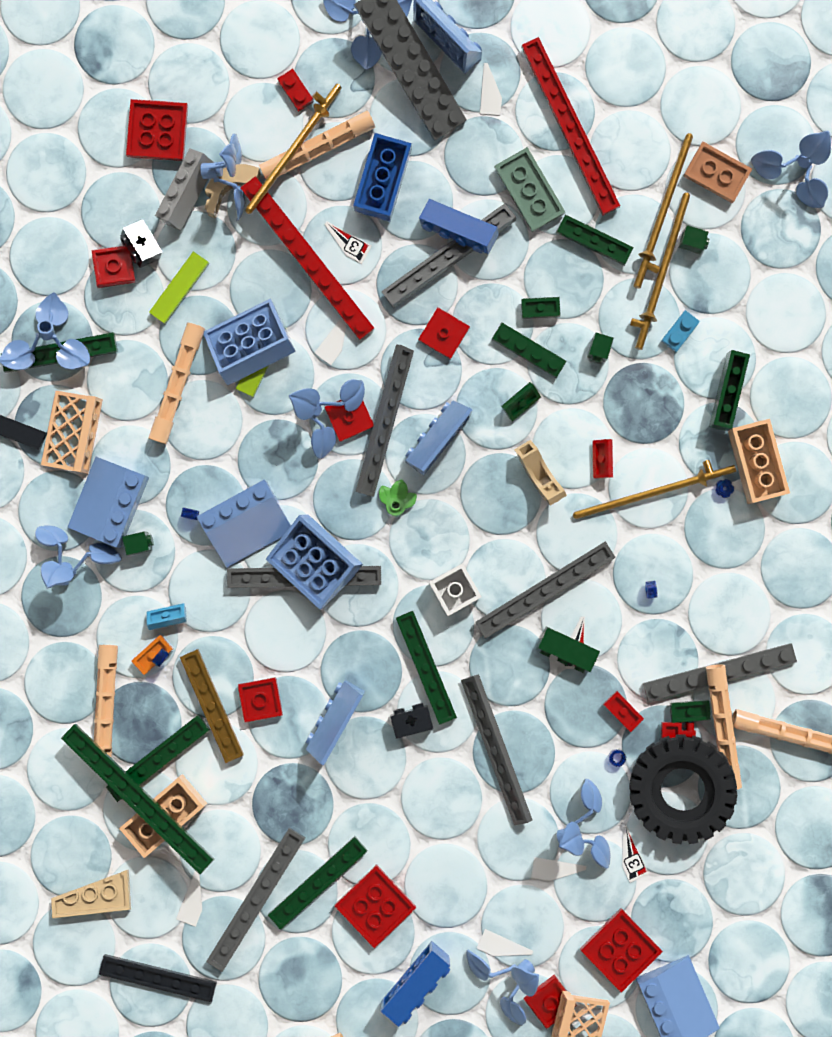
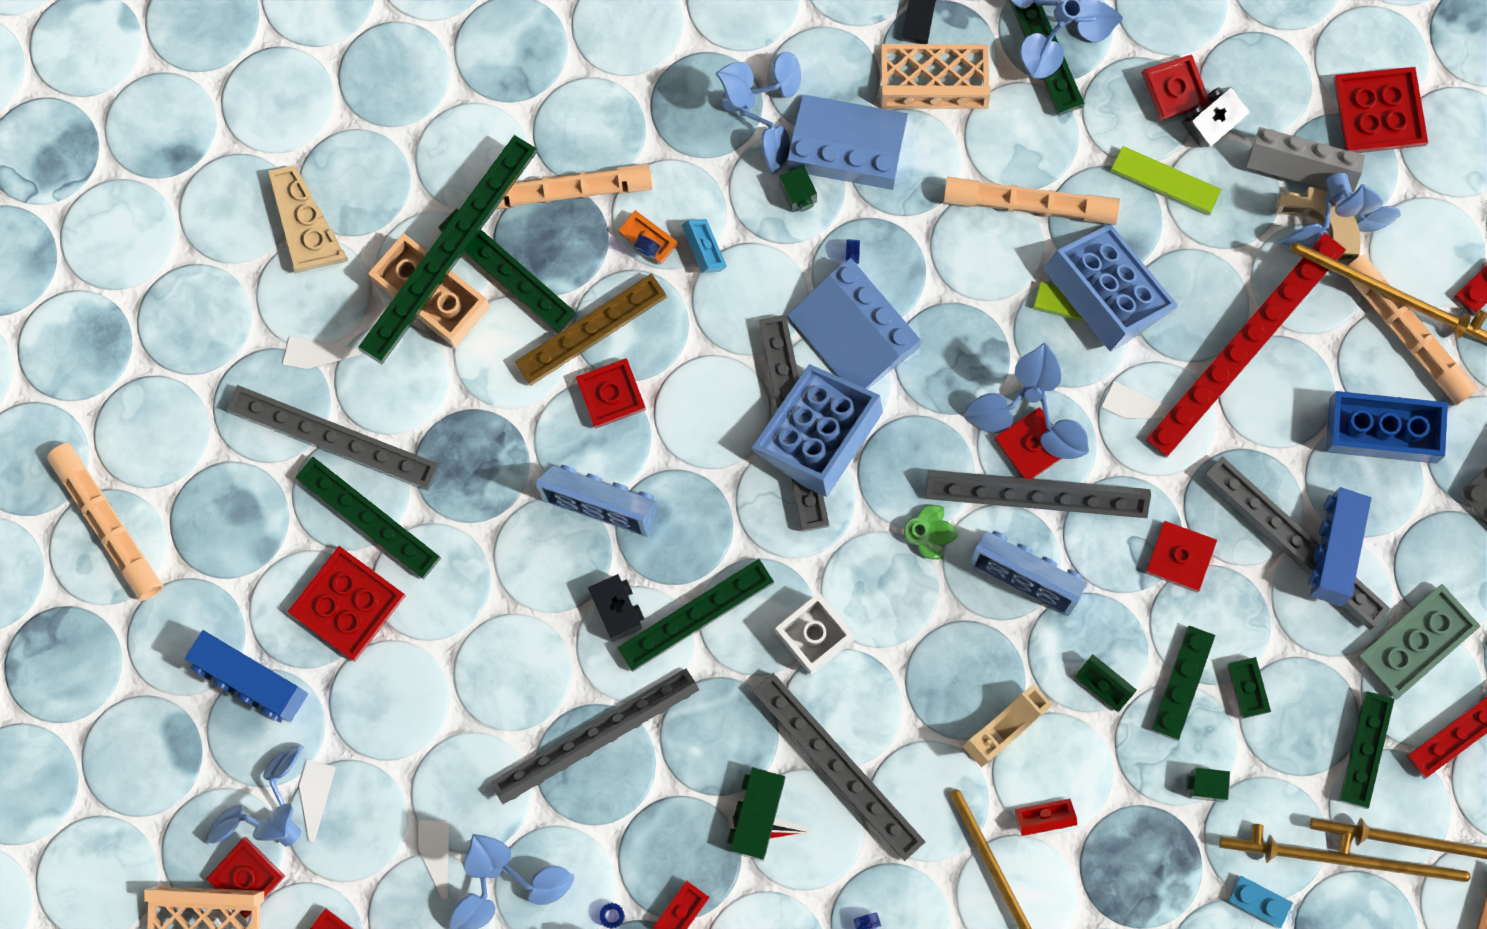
camera: 85 degrees right, 10 degrees down
black tile [99,954,217,1003] -> none
sticker [325,221,372,264] -> none
dark green brick [678,225,710,254] -> none

